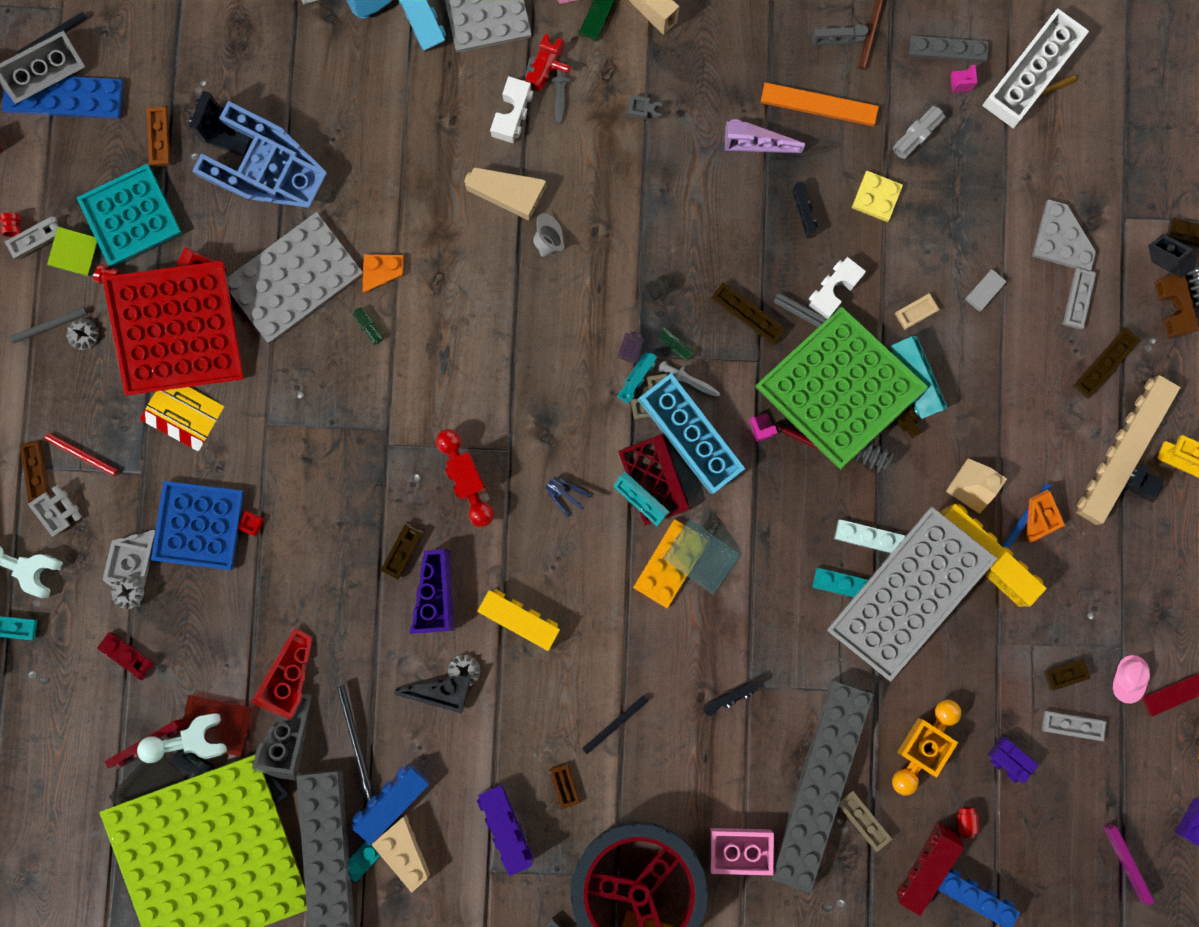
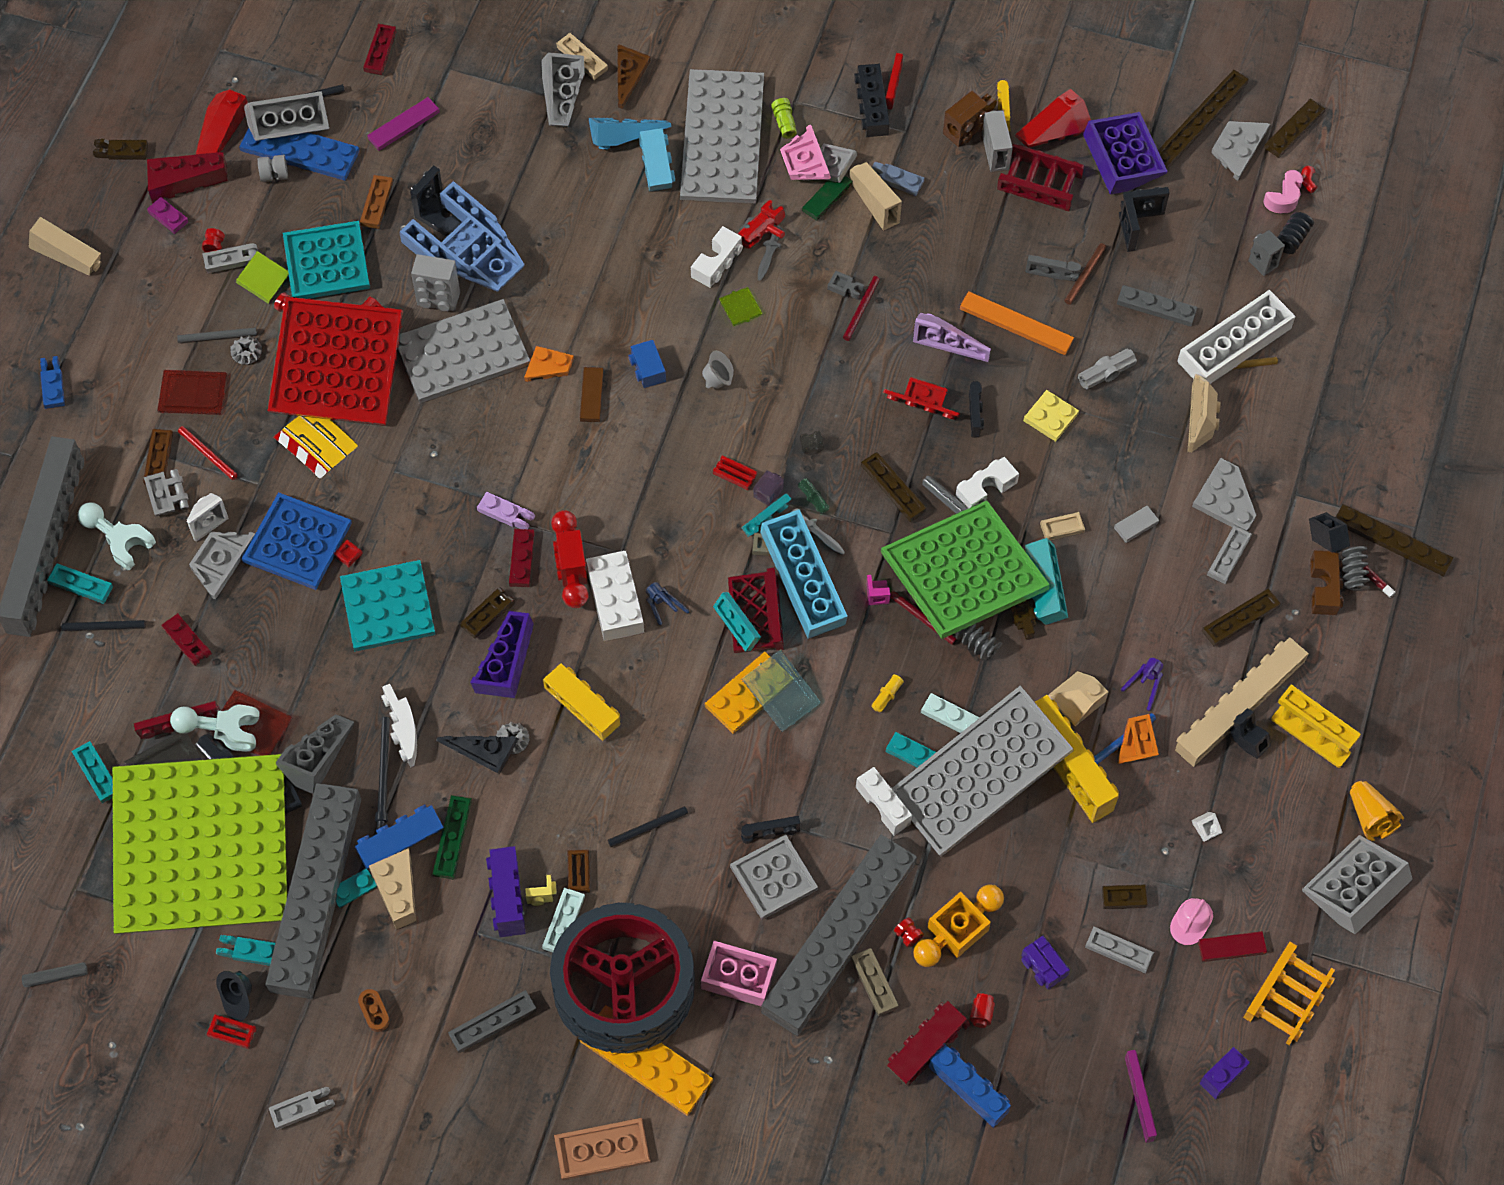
camera: 15 degrees right, 20 degrees down
light grey gear [110,576,144,609] -> none
red wedge [251,628,312,719] -> none
clear green axle [353,307,384,345] -> none
tan slope [464,168,547,221] -> none
dark pink panel [950,65,977,93] -> none
none -> black bar [61,620,146,631]
none -> teal plate [71,741,113,804]
none -> clear red piece [157,370,227,415]
none -> white slope [187,493,229,542]
none -> light grey wheel [258,155,288,182]
none -> teal plate [340,560,436,652]
none -> magenta tile [367,97,440,151]
none -> white slope [381,684,417,768]
none -> light grey brick [411,254,460,312]
none -> dark green tile [433,795,472,880]
none -> lavender hinge [477,492,535,529]
none -> dark red plate [509,529,535,587]
none -> light yellow bracket [525,875,557,906]
none -> light aqua plate [542,888,585,952]
none -> reddish brown tile [580,367,604,422]
none -> white brick [586,551,644,641]
none -> blue brick [628,340,666,388]
none -> red tile [713,455,757,490]
none -> clear neon green piece [719,287,762,327]
none -> light grey plate [730,835,818,920]
none -> dark red bar [843,276,880,341]
none -> white arch [856,767,912,836]
none -> yellow axle [872,674,904,712]
none -> red bracket [883,377,960,420]
none -> red wheel [894,917,924,948]
none -> dark purple plant [1121,658,1163,711]
none -> tan wedge [1188,374,1221,453]
none -> white slope [1192,812,1223,842]

